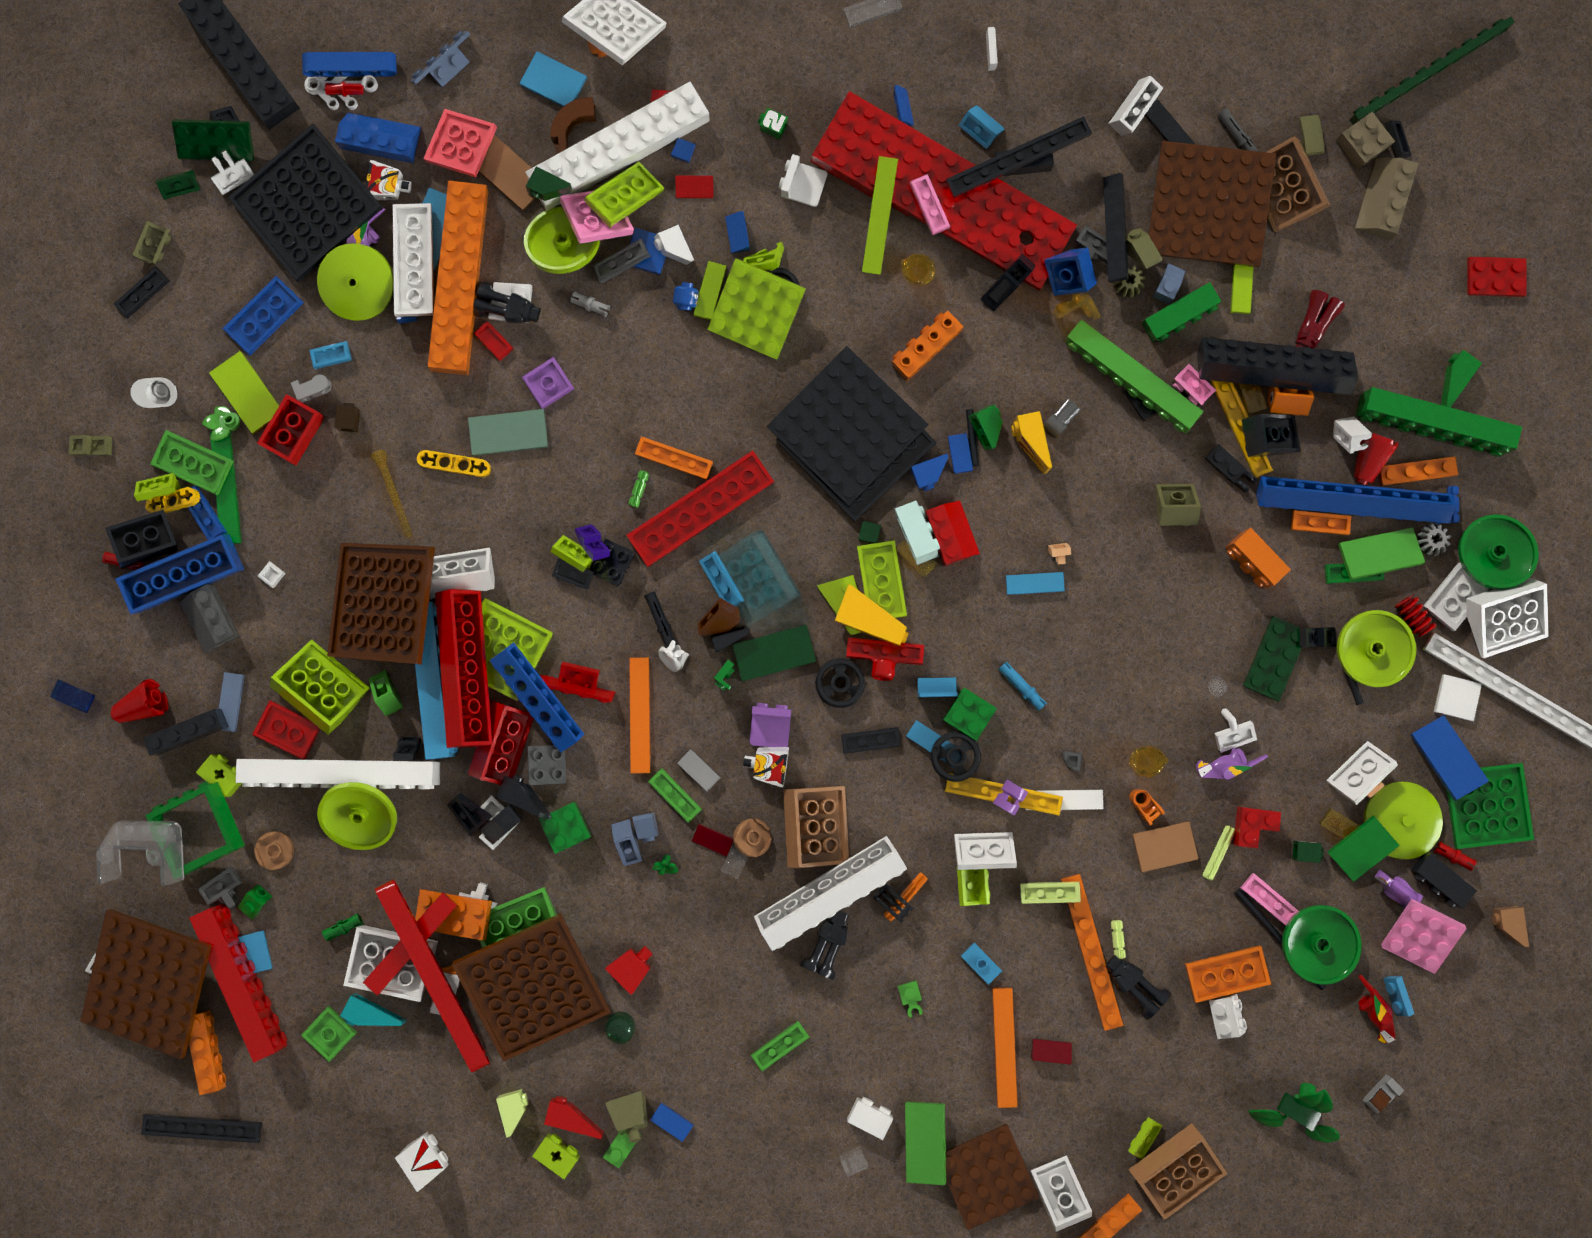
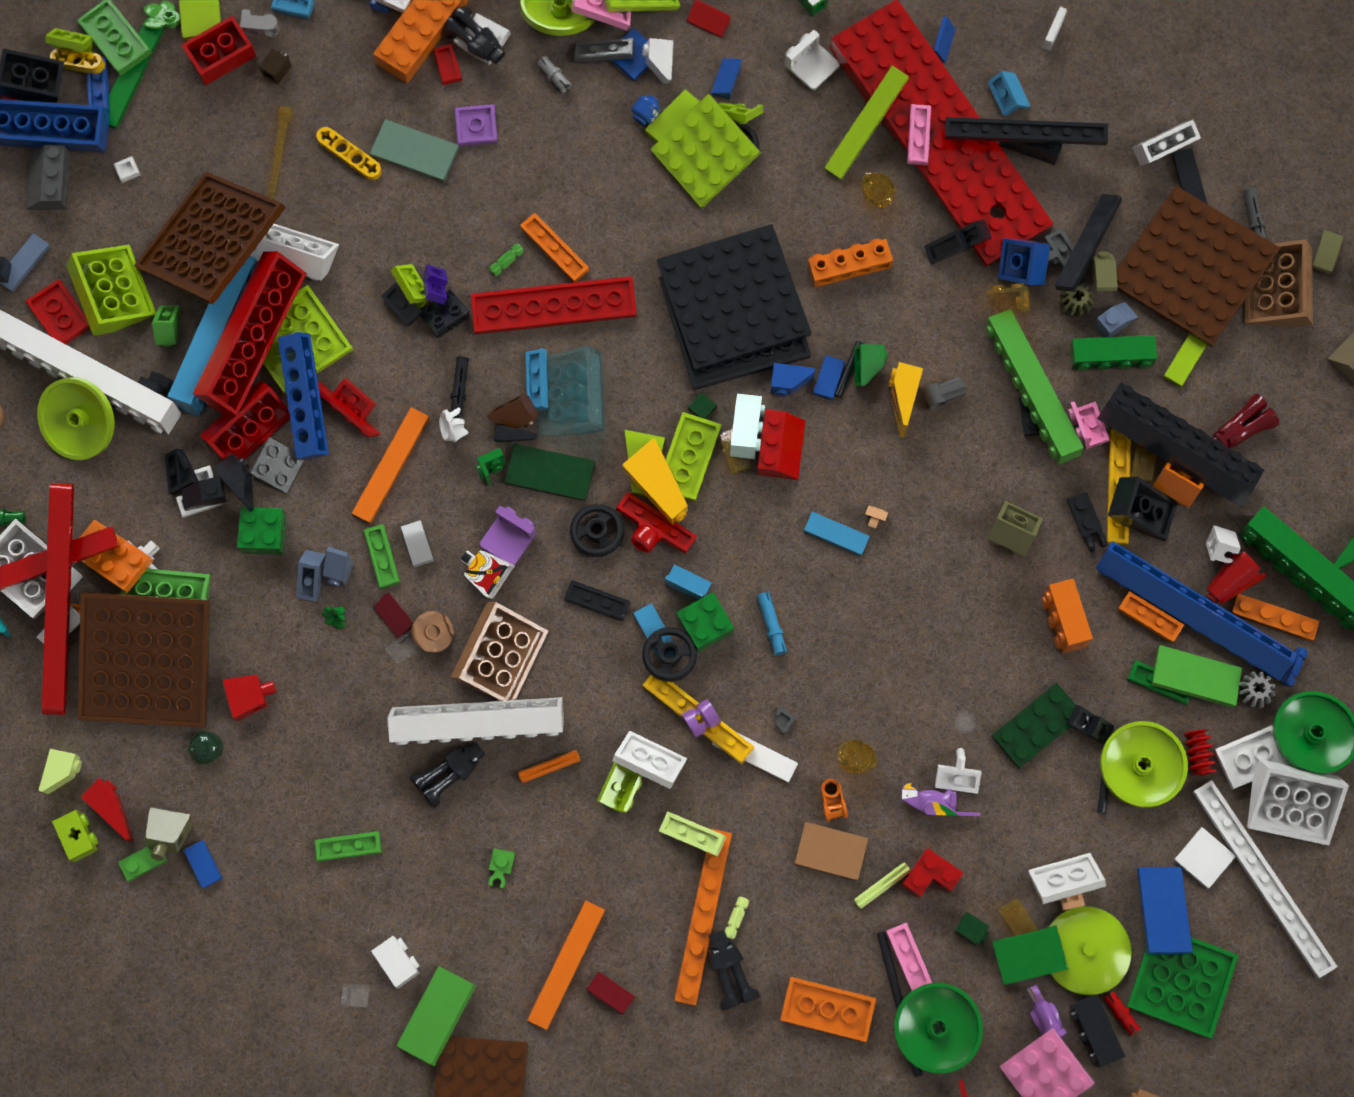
camera: 30 degrees right, 10 degrees down
black tile [873,884,914,923] -> none
dark azure plate [961,943,1002,985] -> none
white bracket [1209,994,1247,1039] -> none

